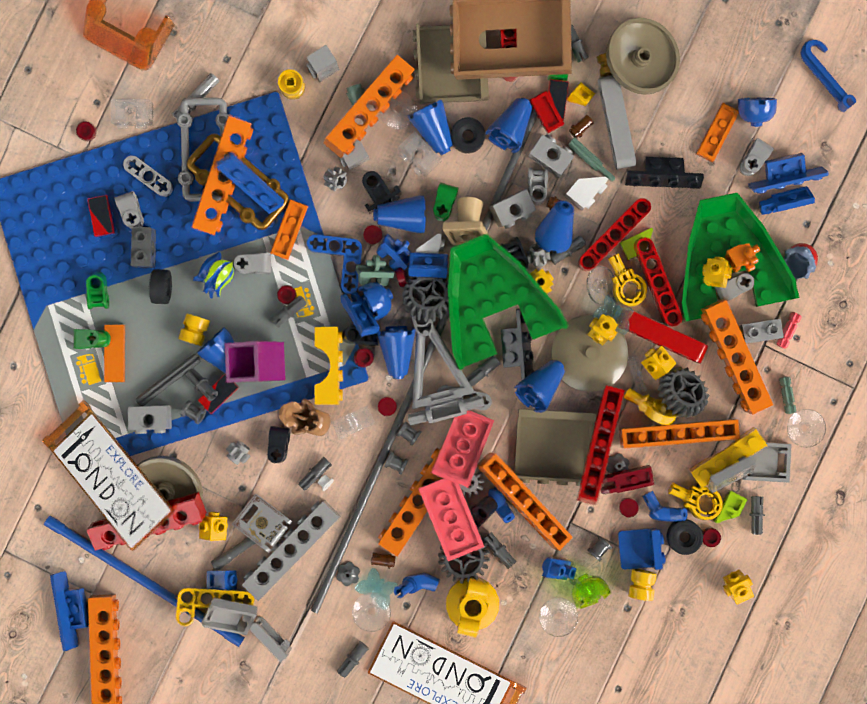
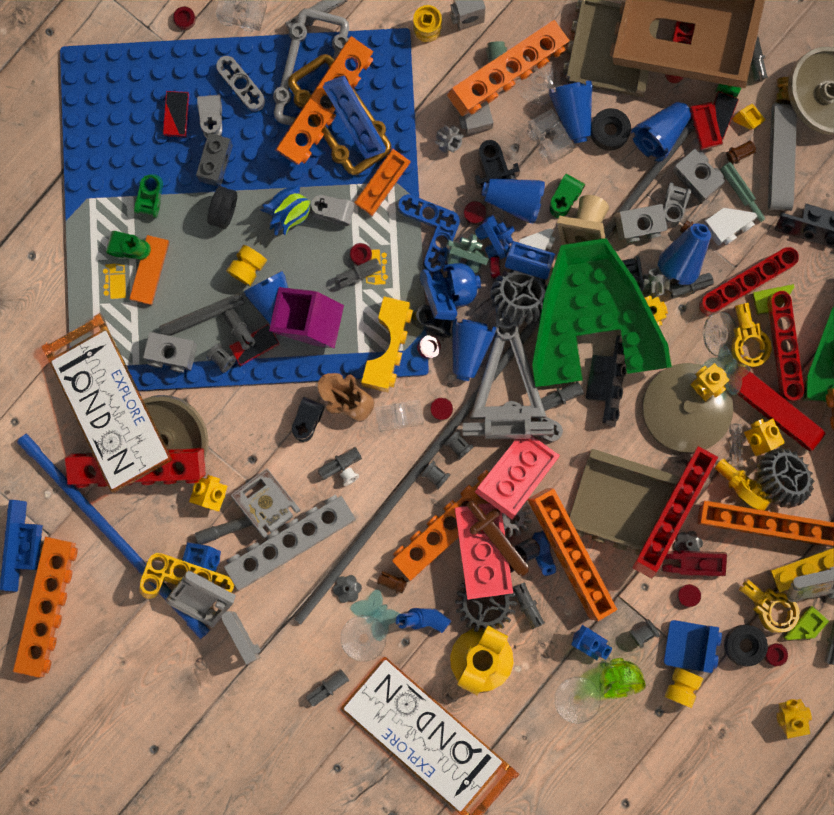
camera: 10 degrees right, 5 degrees down
light grey gear [226,441,250,465] -> none
blue cone [515,360,565,413] -> none
blue arm [642,491,687,521] -> none
none -> reddish brown sword [467,501,529,576]

